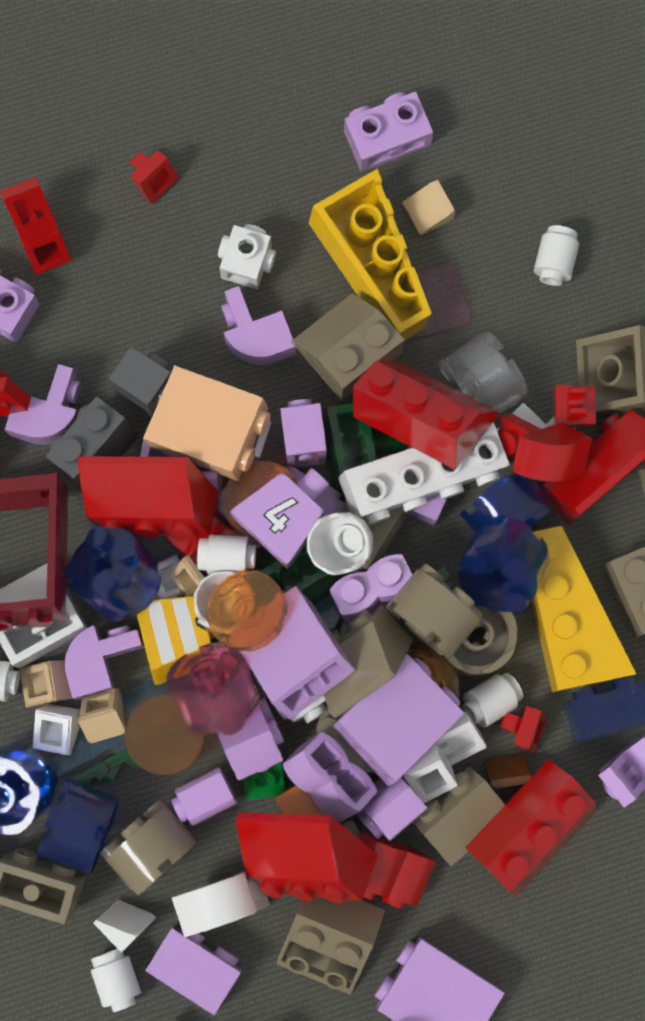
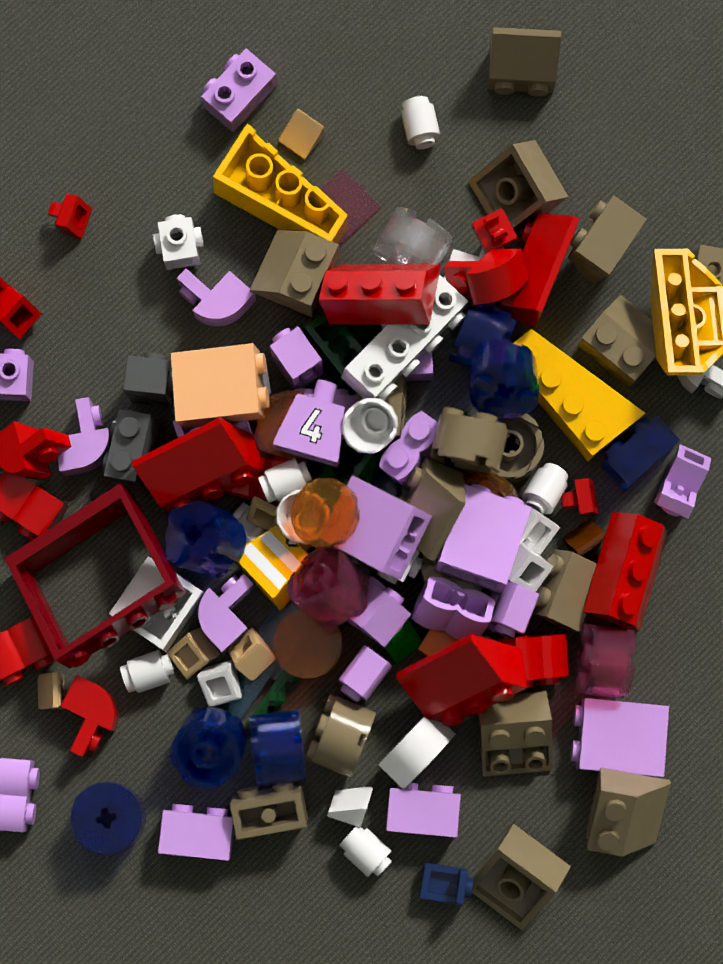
camera: 25 degrees left, 0 degrees up
none -> clear pink brick [575,624,636,698]

